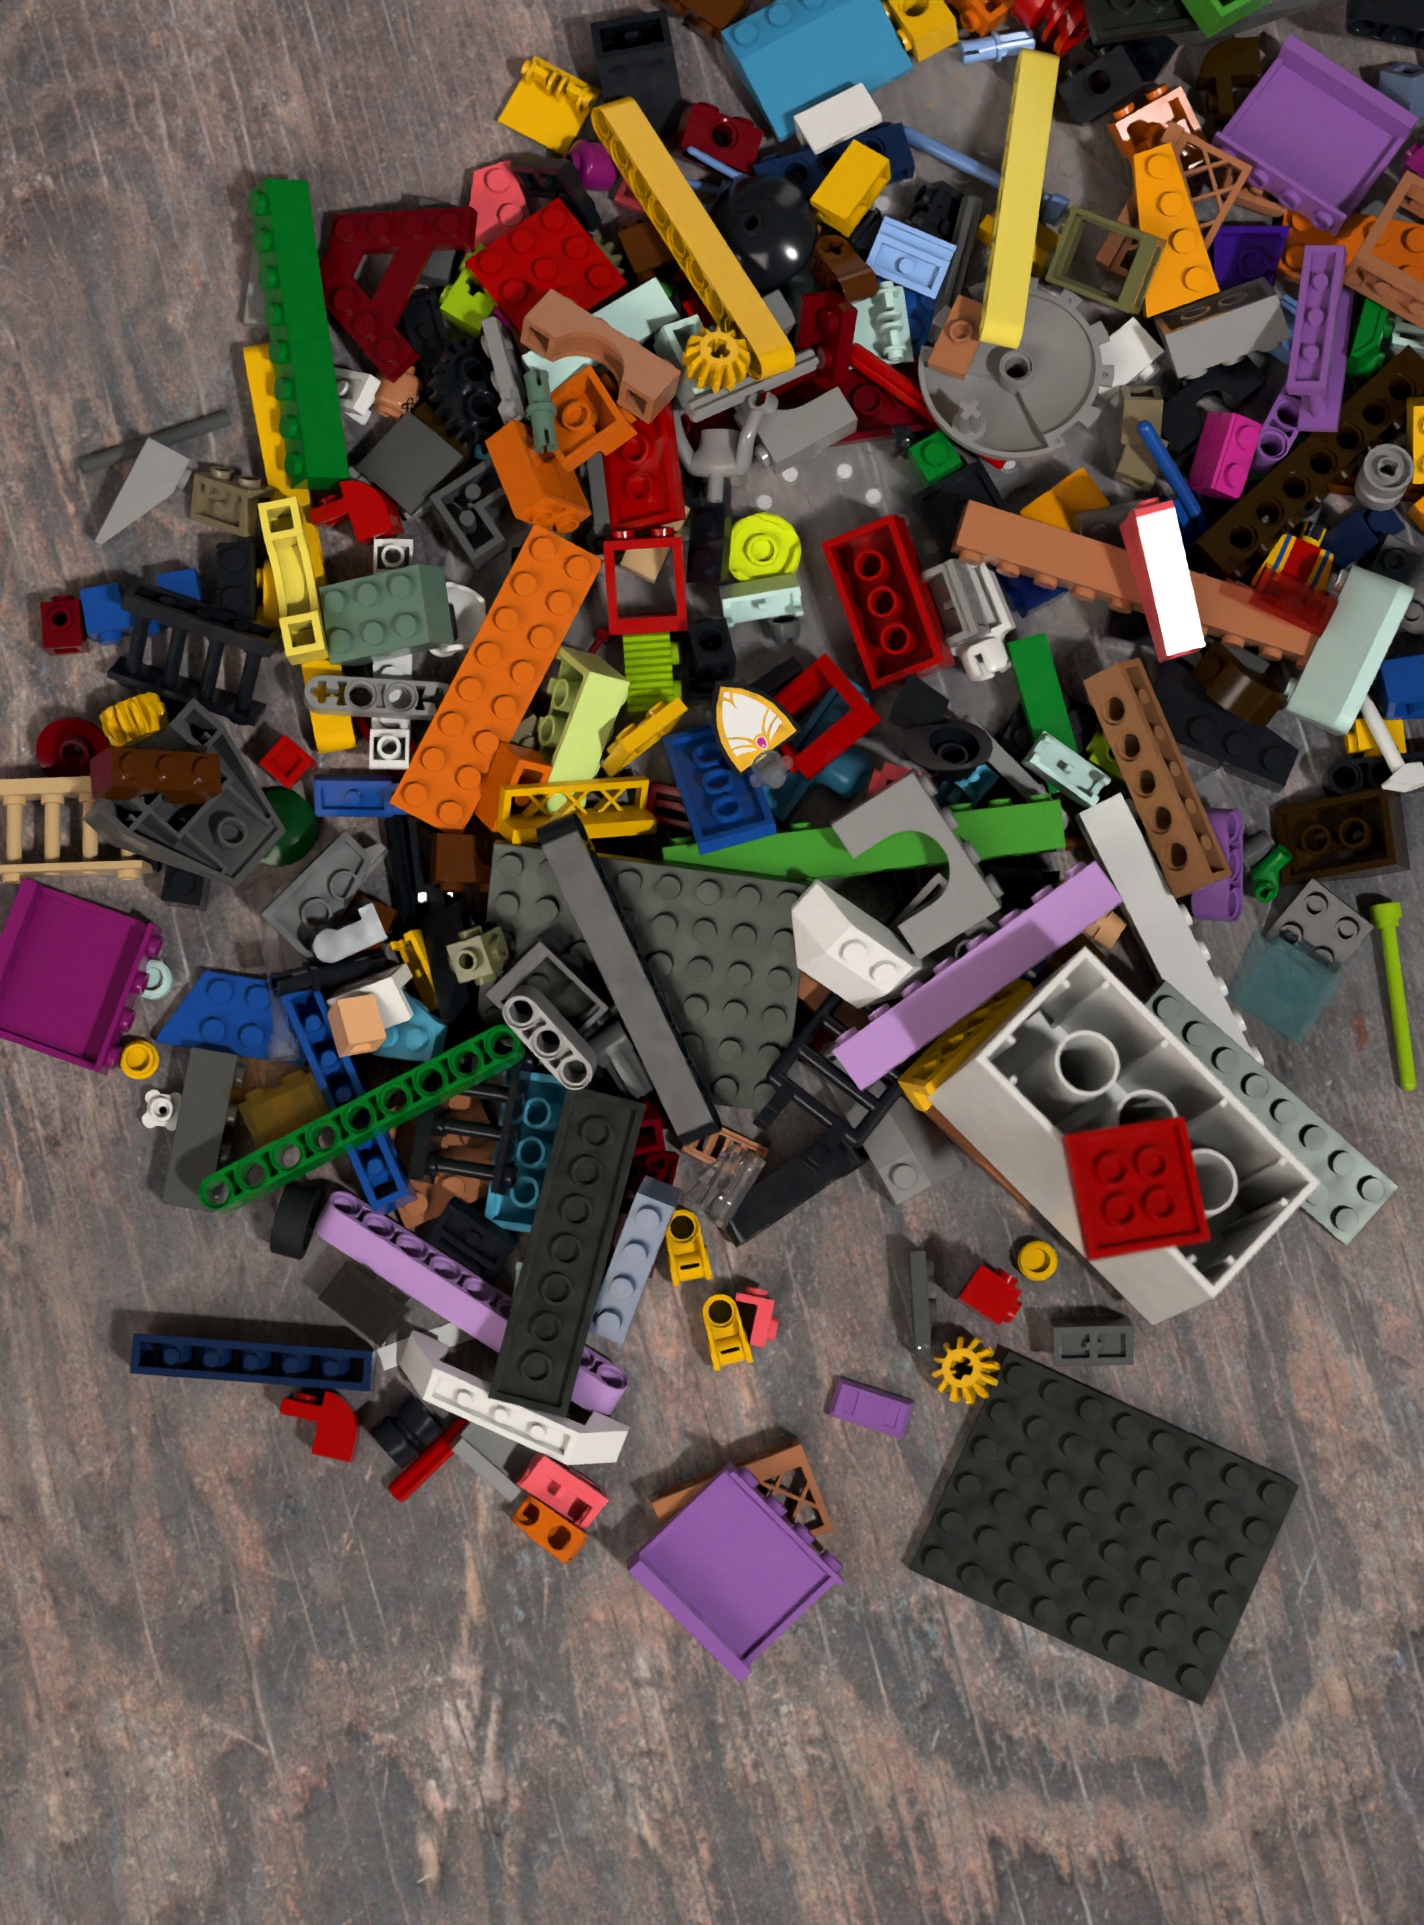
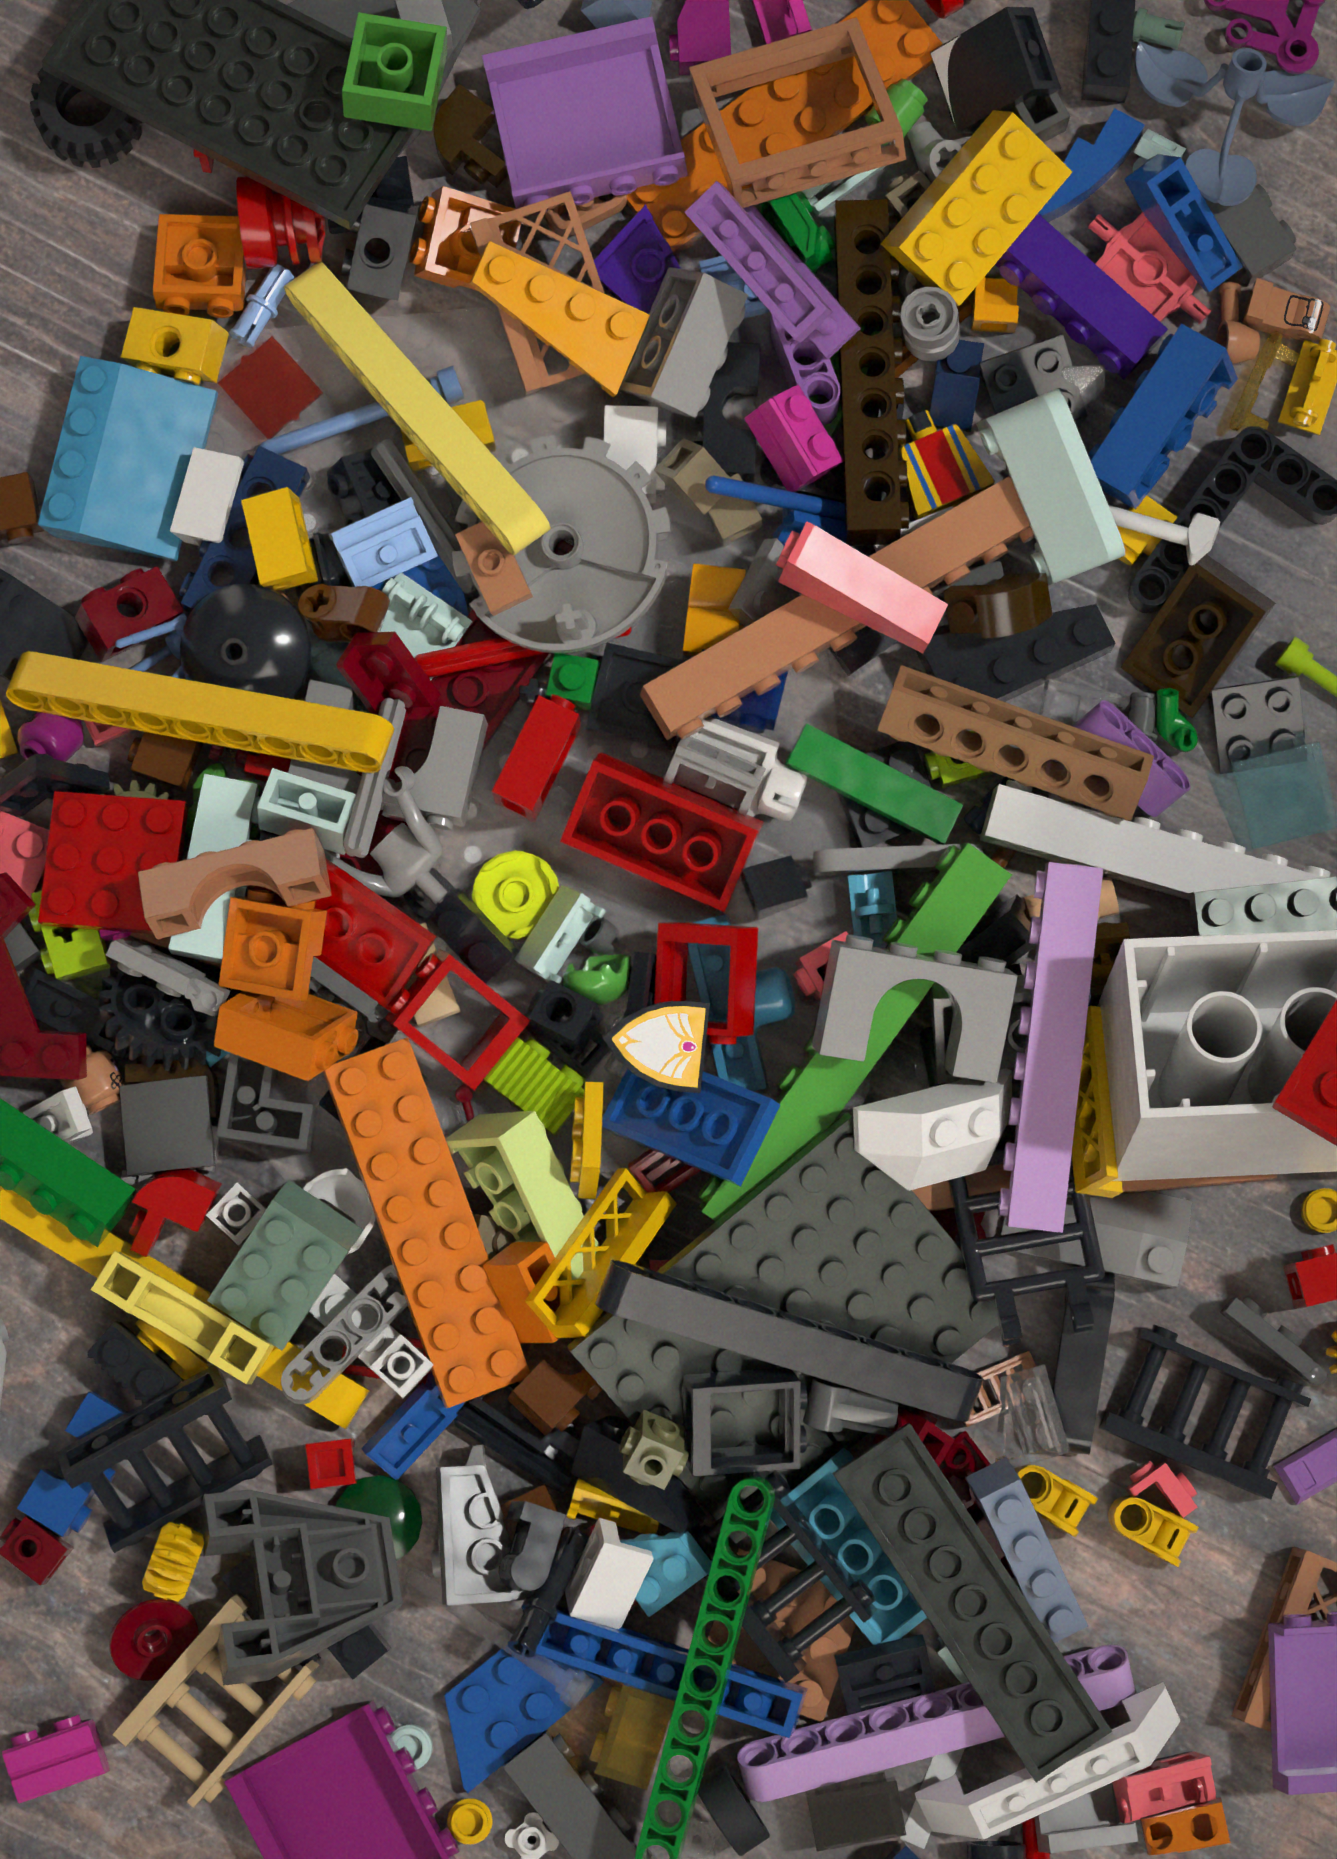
camera: 50 degrees left, 0 degrees up
reddish brown arch [89,747,222,805] -> none
dark tan bracket [190,466,275,537] -> none
light nougat panel [327,994,387,1058] -> none
light grey beam [503,985,598,1090] -> none
sand green pin [523,370,559,453] -> none
yellow gear [682,324,751,395] -> none
clear plate [750,750,794,789] -> none
black piece [901,722,993,782] -> none
light aqua hinge [1021,731,1111,808] -> none
olive window [1044,205,1167,314] -> none
clear red brick [1248,562,1339,638] -> none
none -> clear red piece [218,336,323,440]
none -> red window [492,694,581,823]
none -> bright green hair [563,954,631,1005]
none -> black fence [1099,1324,1311,1500]

